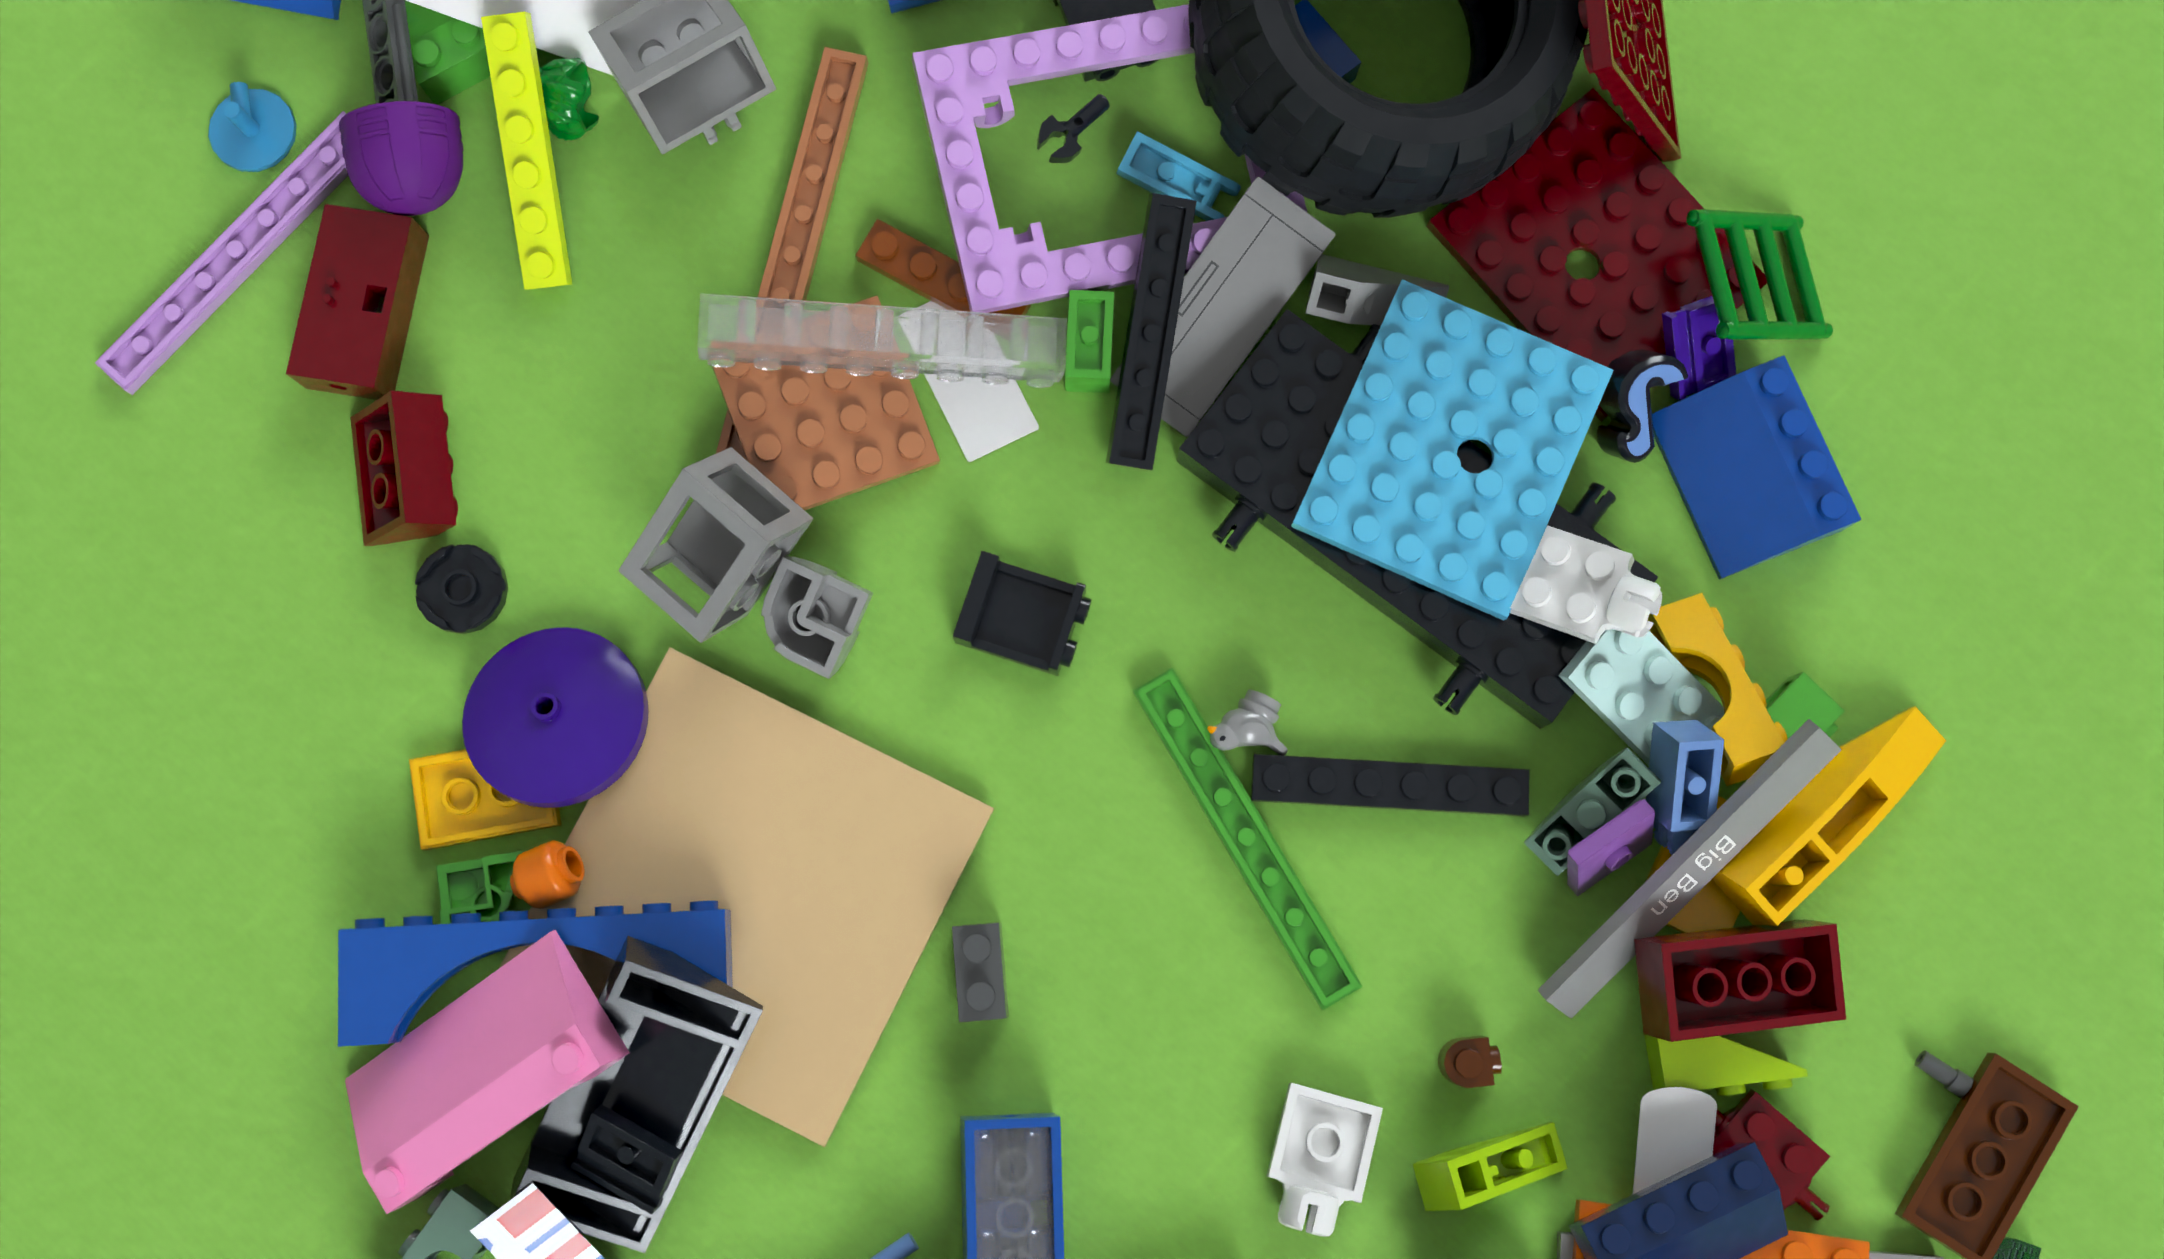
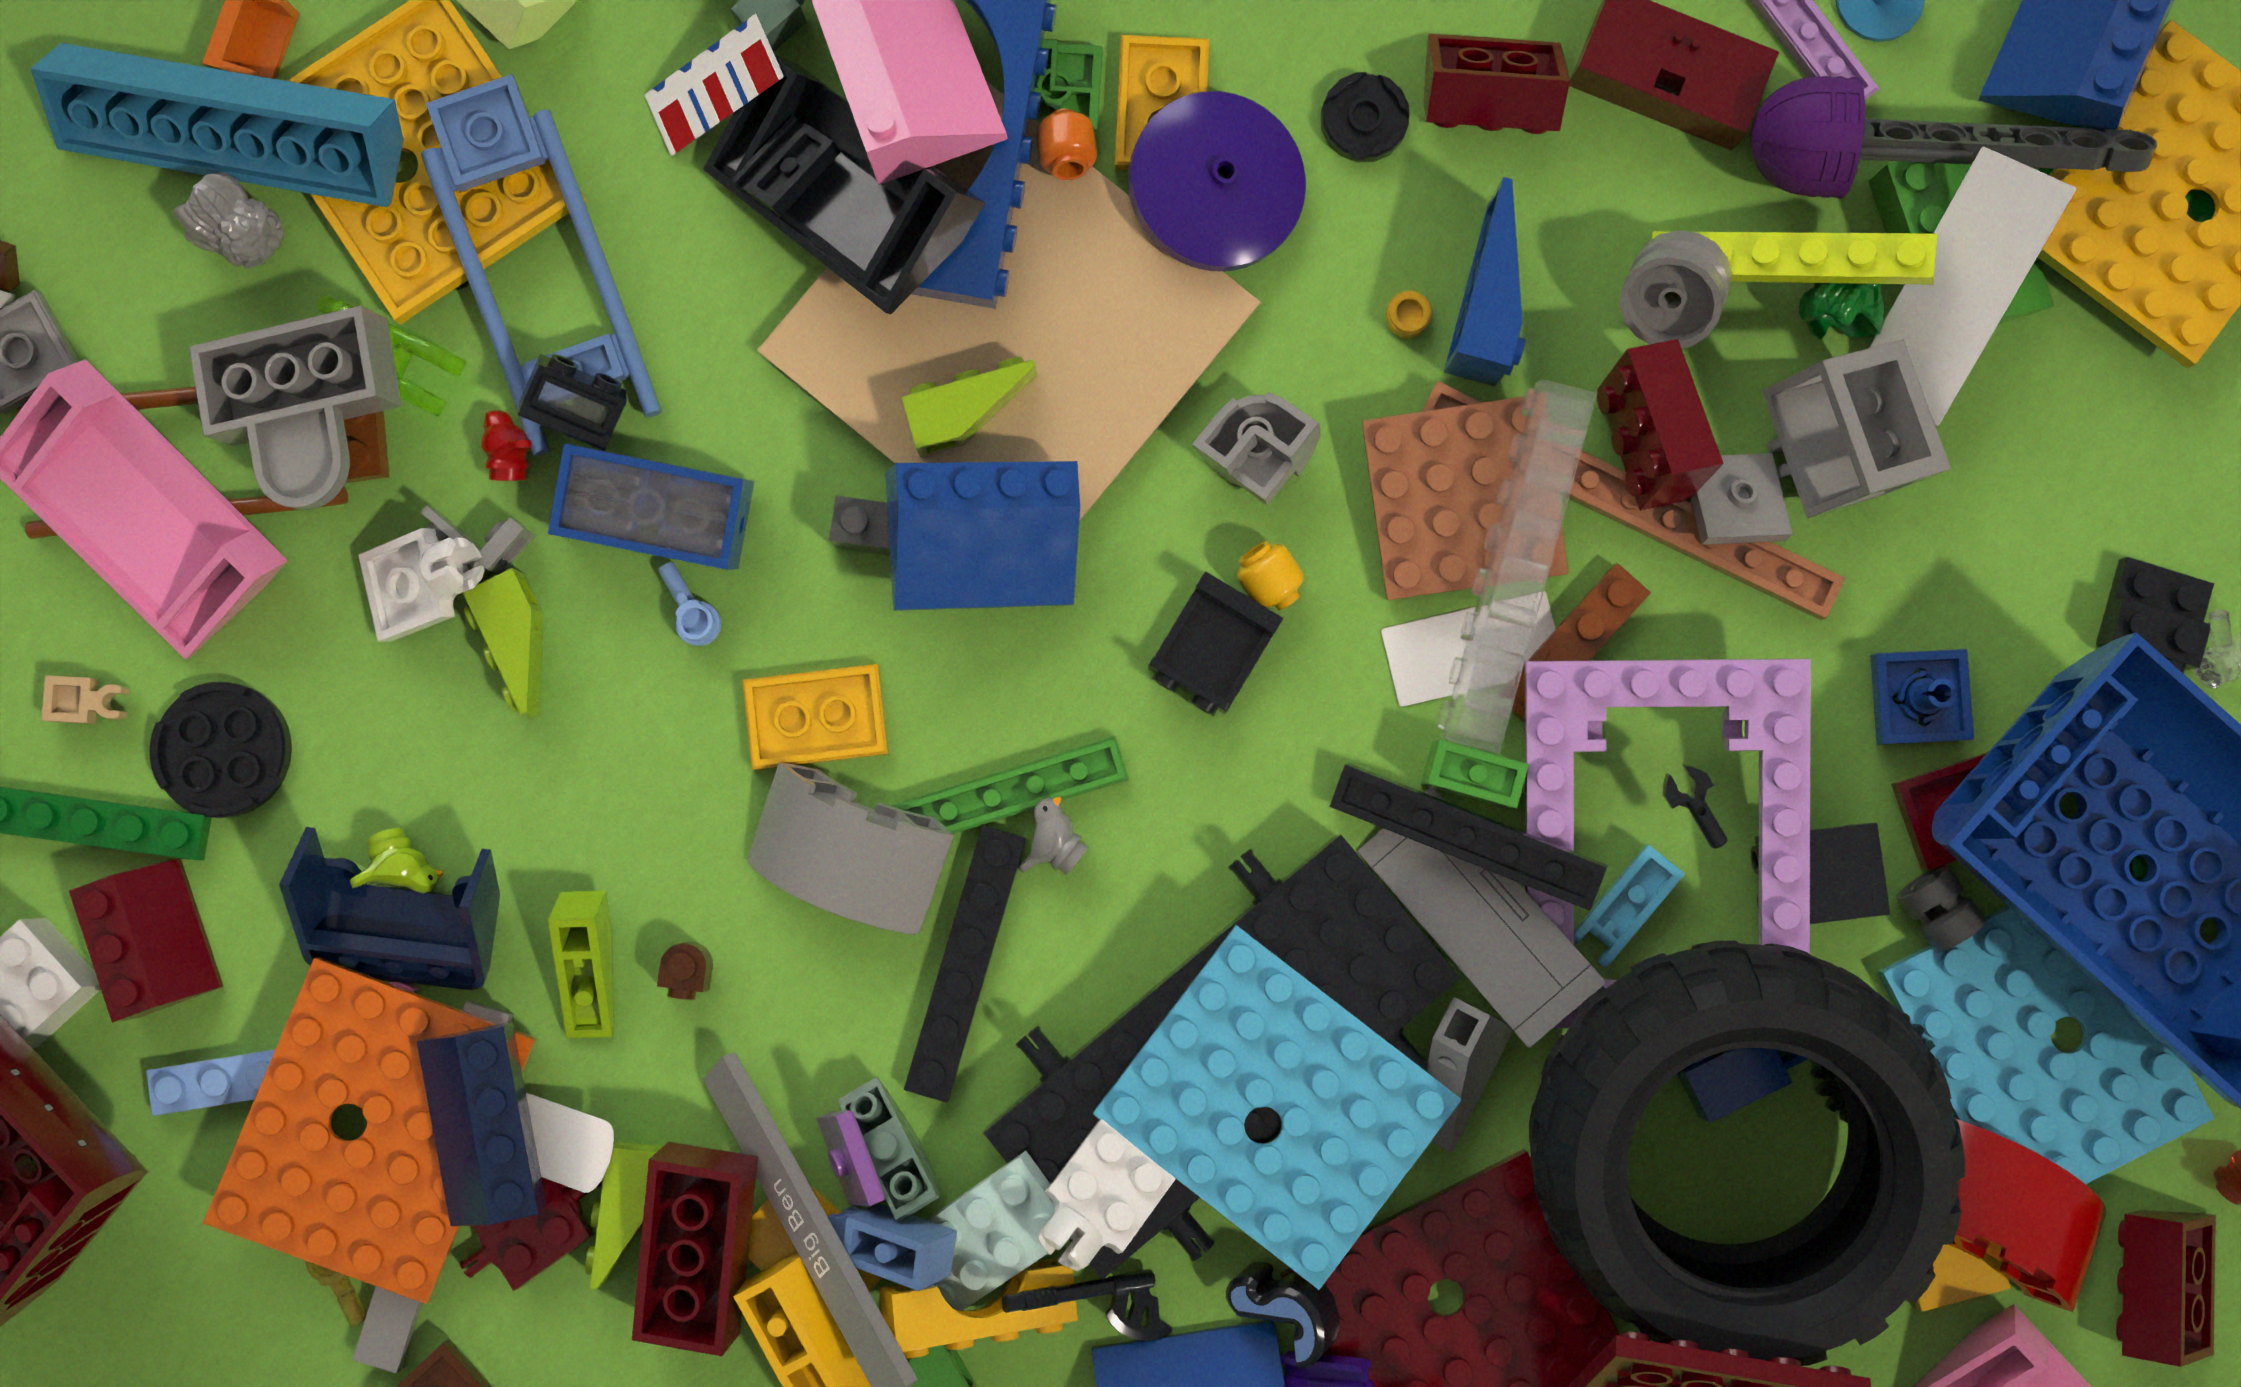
camera: 100 degrees right, 5 degrees up
light grey piece [618,447,814,643] -> none
white plate [1266,1083,1383,1237] -> none
none -> light blue plate [658,562,722,646]
none -> yellow tile [743,664,889,770]
none -> light grey panel [748,762,954,935]
none -> blue slope [885,461,1080,611]
none -> lime slope [901,357,1037,457]
none -> black piece [1002,1269,1172,1341]
none -> yellow head [1237,541,1305,610]
none -> yellow tile [1385,291,1432,338]
none -> blue slope [1443,177,1526,386]
none -> dark red brick [1597,339,1724,511]
none -> light grey wheel [1619,230,1732,348]
none -> light grey plate [1691,453,1793,545]

